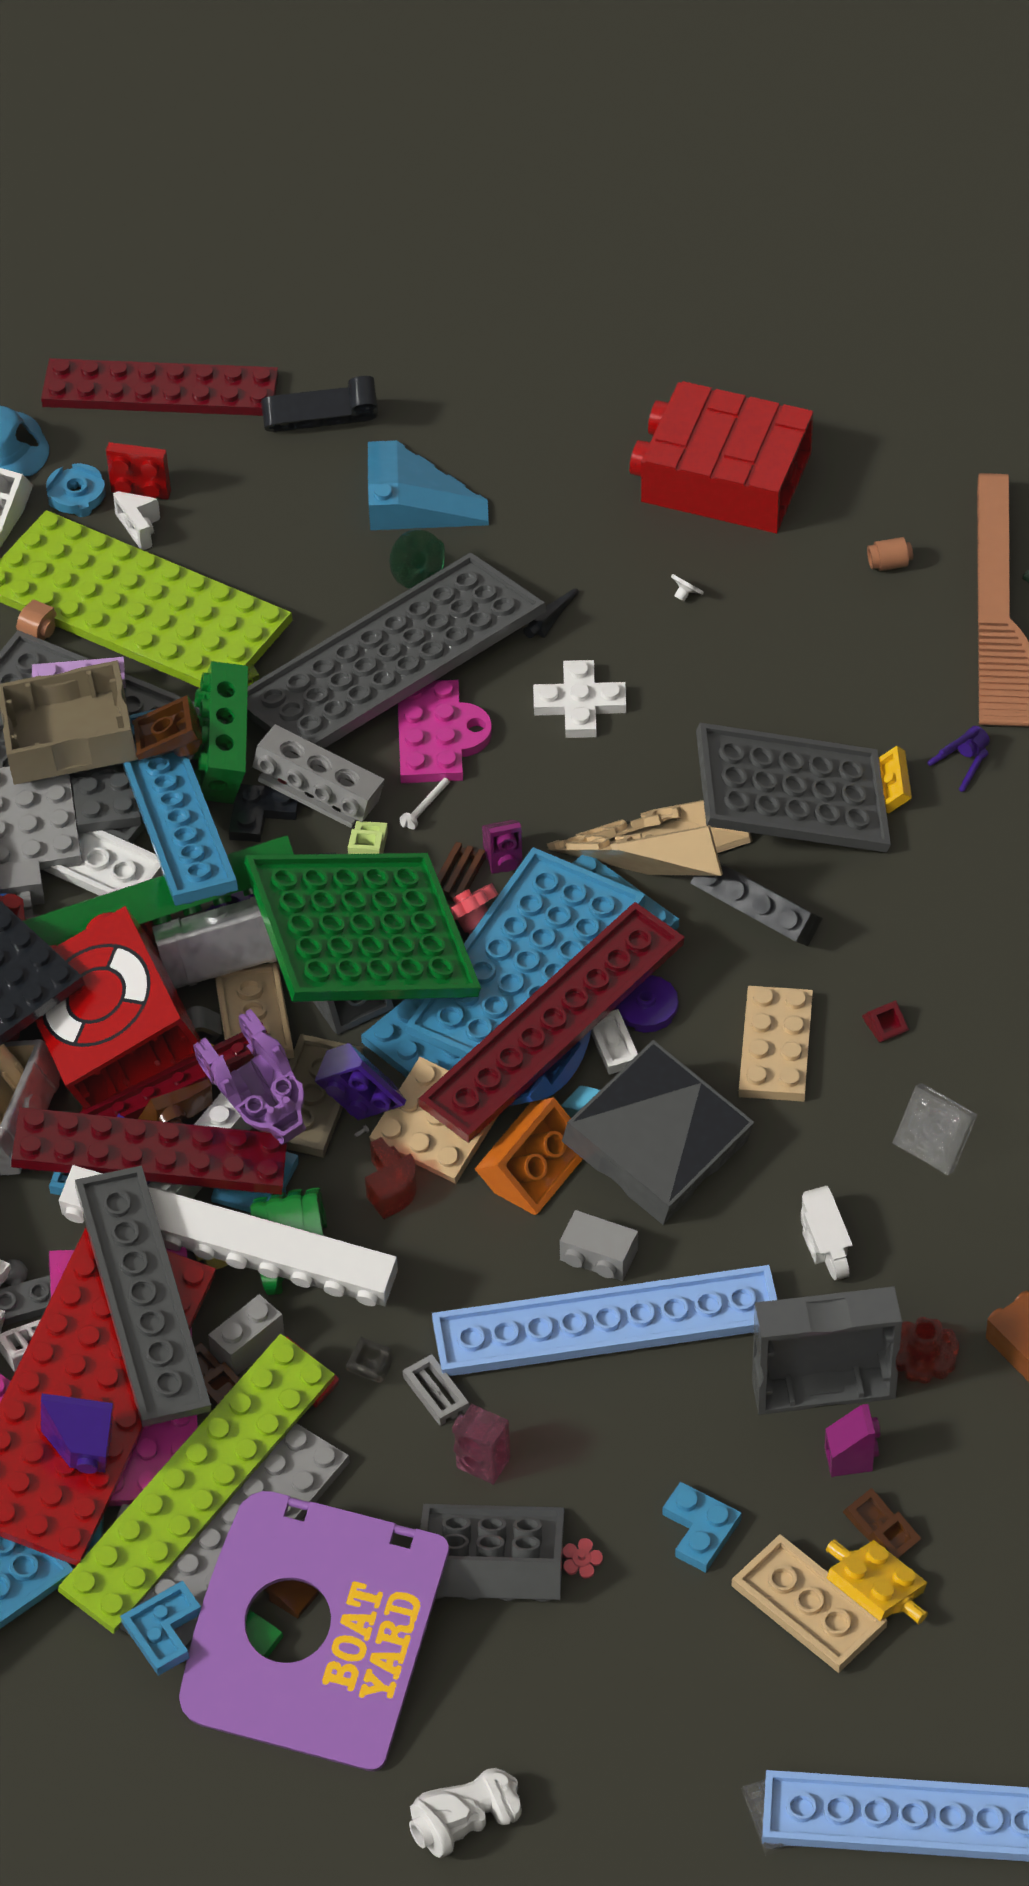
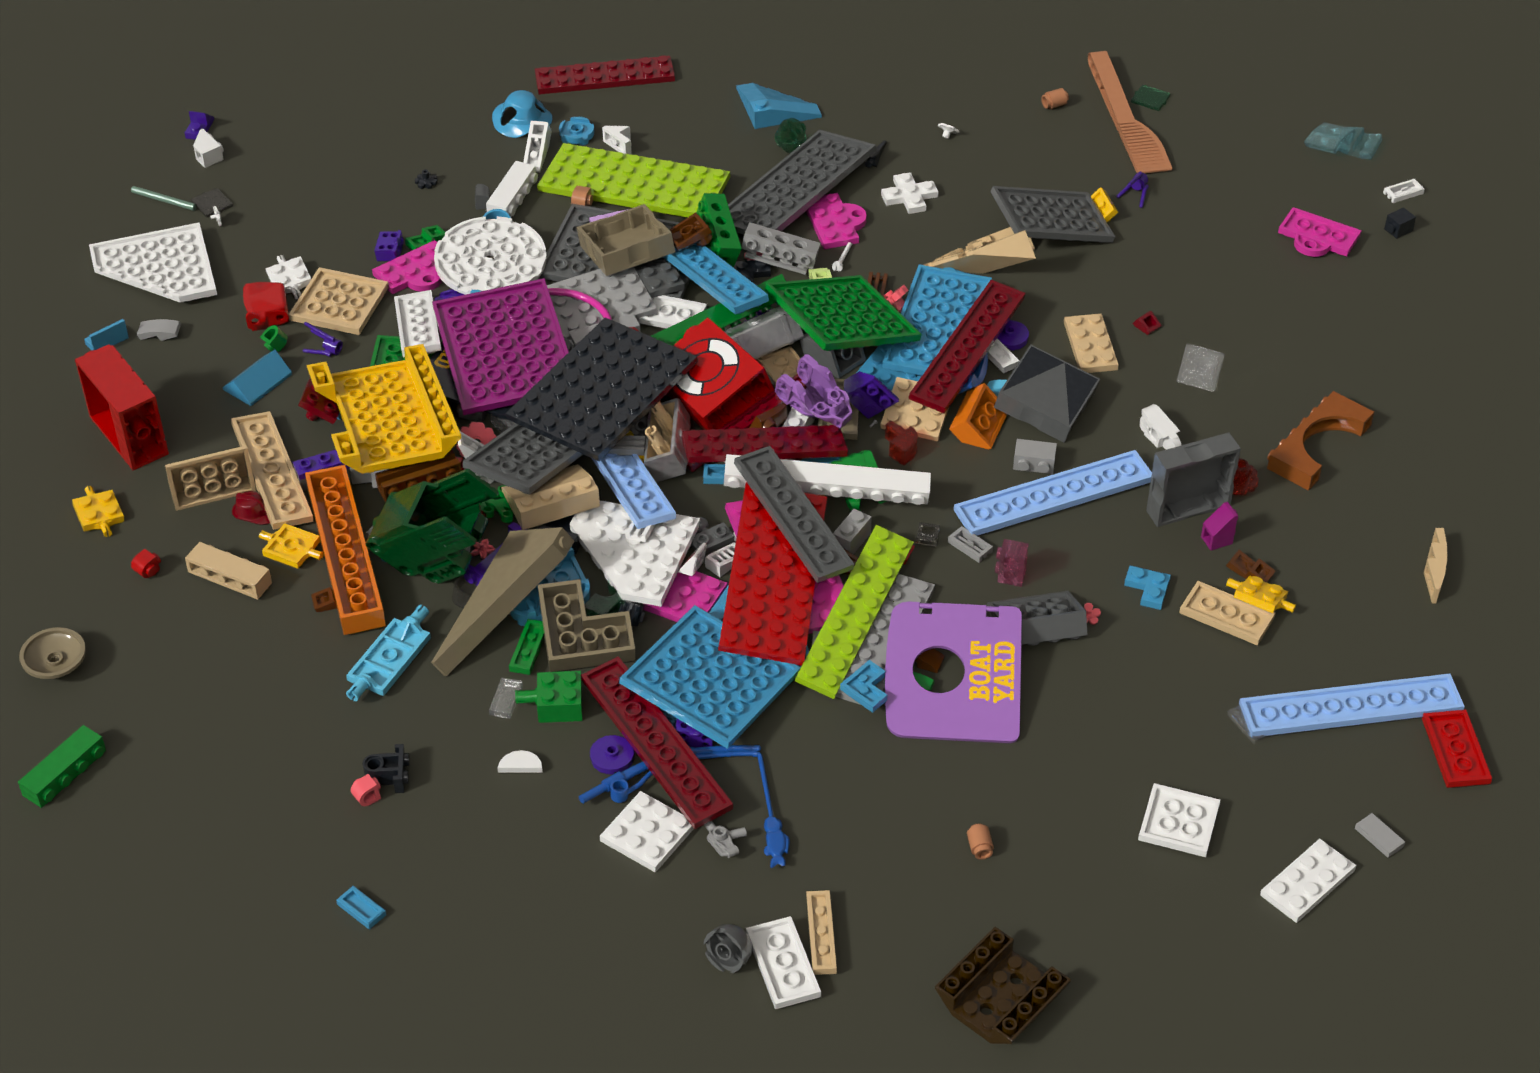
camera: 15 degrees left, 5 degrees down
dark purple slope [41,1393,113,1474] -> none
red plate [106,442,171,500] -> none
black beam [261,376,378,432] -> none
white animal [409,1768,522,1859] -> none
magenta slope [482,820,522,874] -> none
red brick [629,381,813,534] -> none
brick [690,862,823,946] -> none

